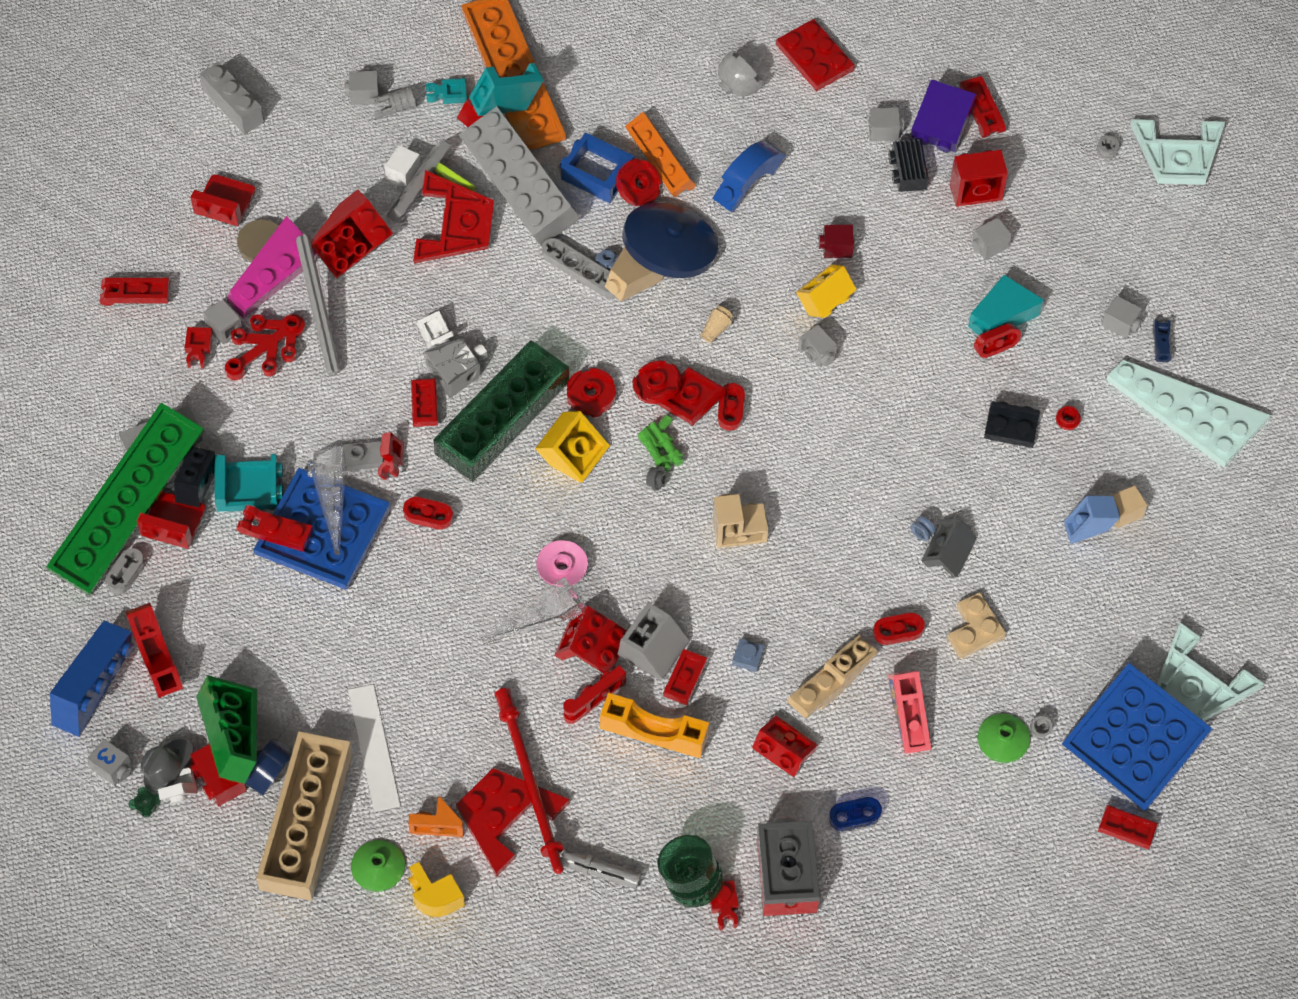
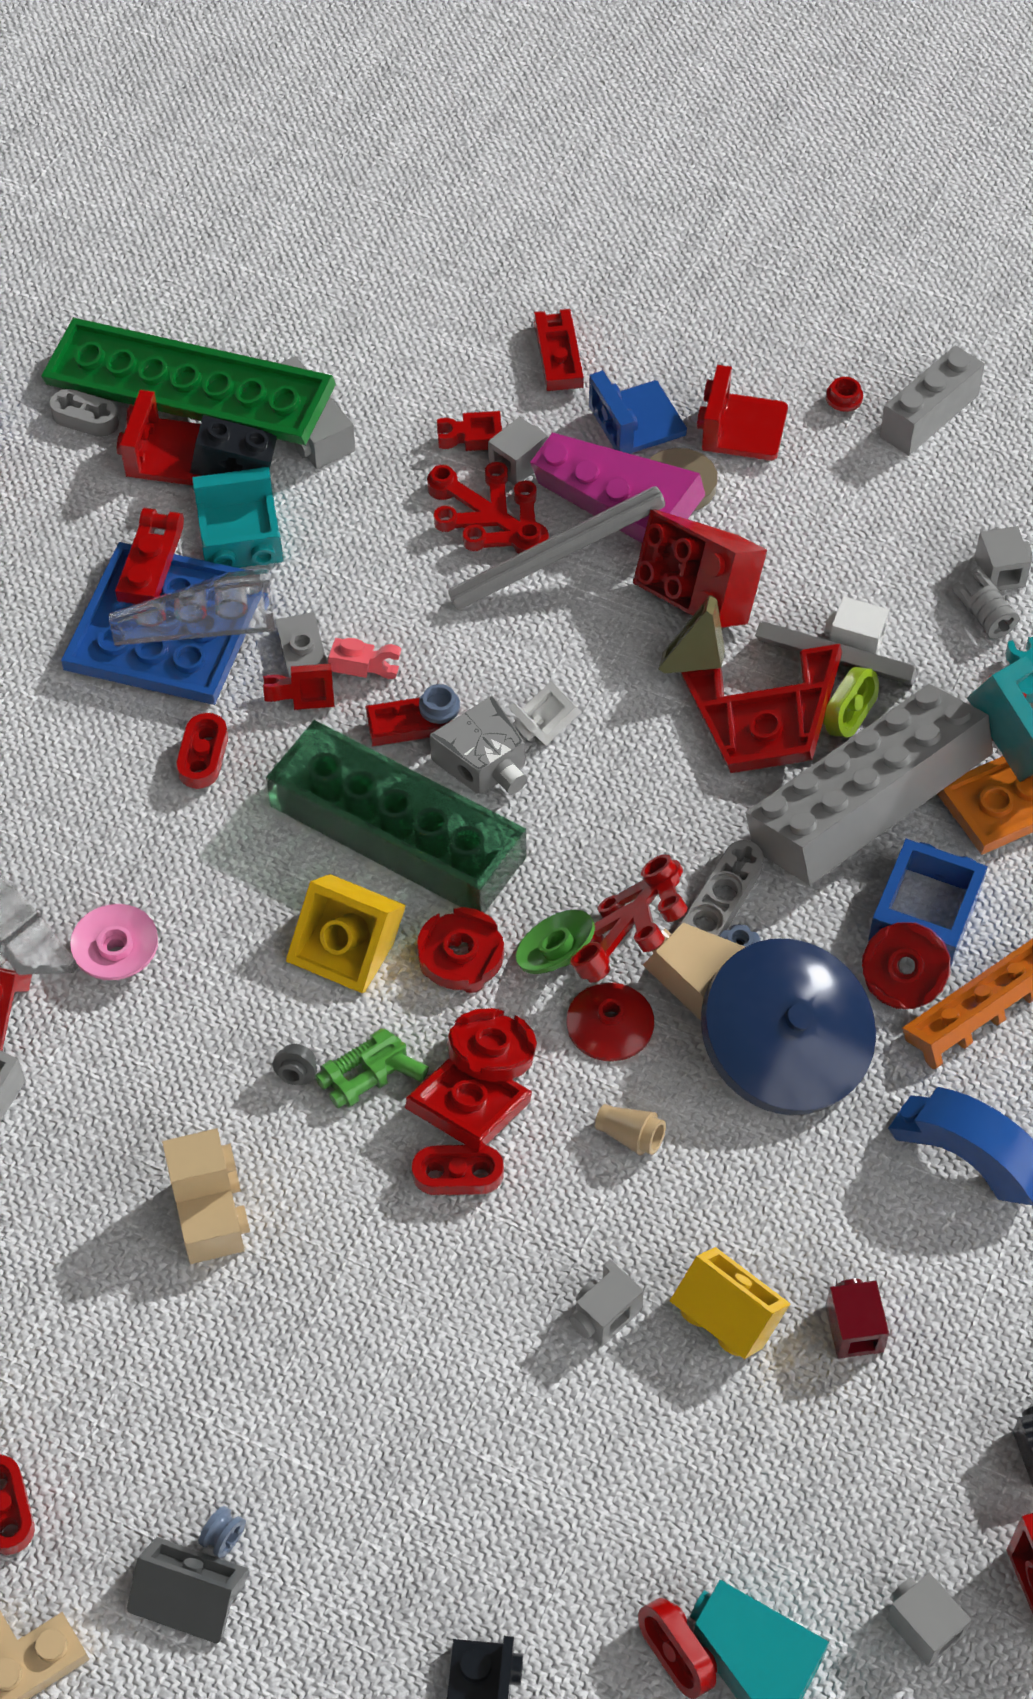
camera: 85 degrees right, 5 degrees down
none -> coral plate [328,638,402,679]
none -> sand blue plate [419,684,460,724]
none -> bright green dish [516,909,595,974]
none -> red dish [566,983,654,1061]
none -> red plant [570,854,688,983]
none -> blue bracket [589,370,687,454]
none -> olive slope [658,595,725,674]
none -> red plate [826,377,864,412]

